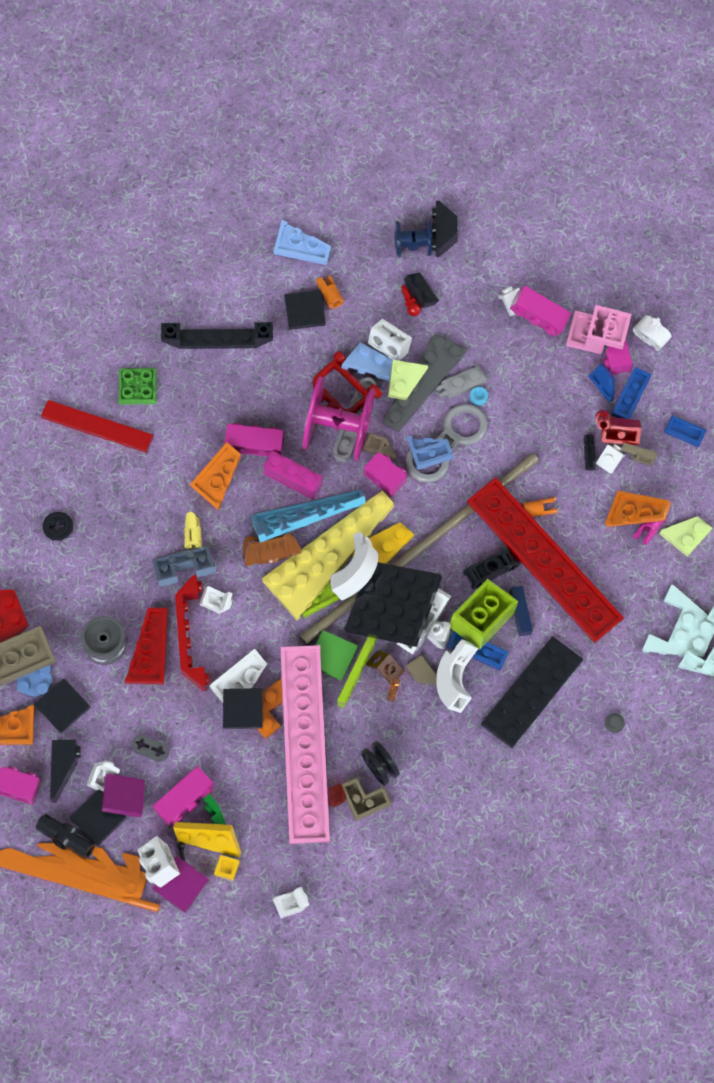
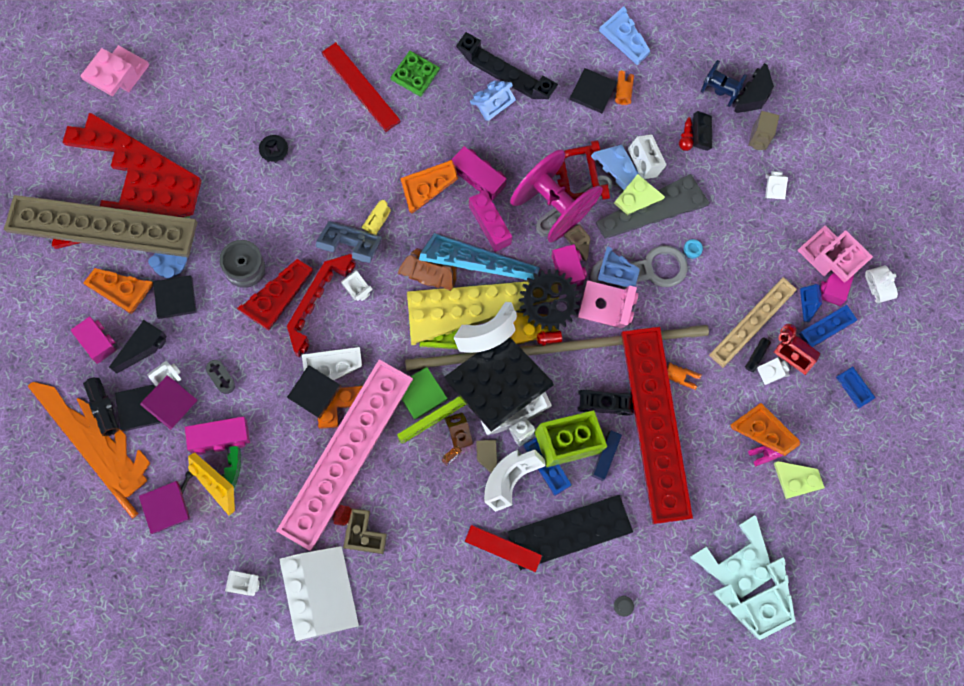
camera: 30 degrees right, 5 degrees up
white brick [137,836,180,888] -> none
yellow plate [214,855,240,881] -> none
black wheel [361,741,400,786] -> none
light grey hinge [436,365,487,399] -> none
dark pink brick [509,285,571,336] -> none
dark tan tile [622,443,657,466] -> none
none -> white slope [279,546,359,641]
none -> red sticker [465,525,542,572]
none -> light blue bracket [470,80,516,121]
none -> black gear [519,269,581,332]
none -> red pin [537,331,562,346]
none -> bright pink bracket [578,280,639,328]
none -> tan tile [709,277,797,368]
none -> dark tan brick [748,111,779,150]

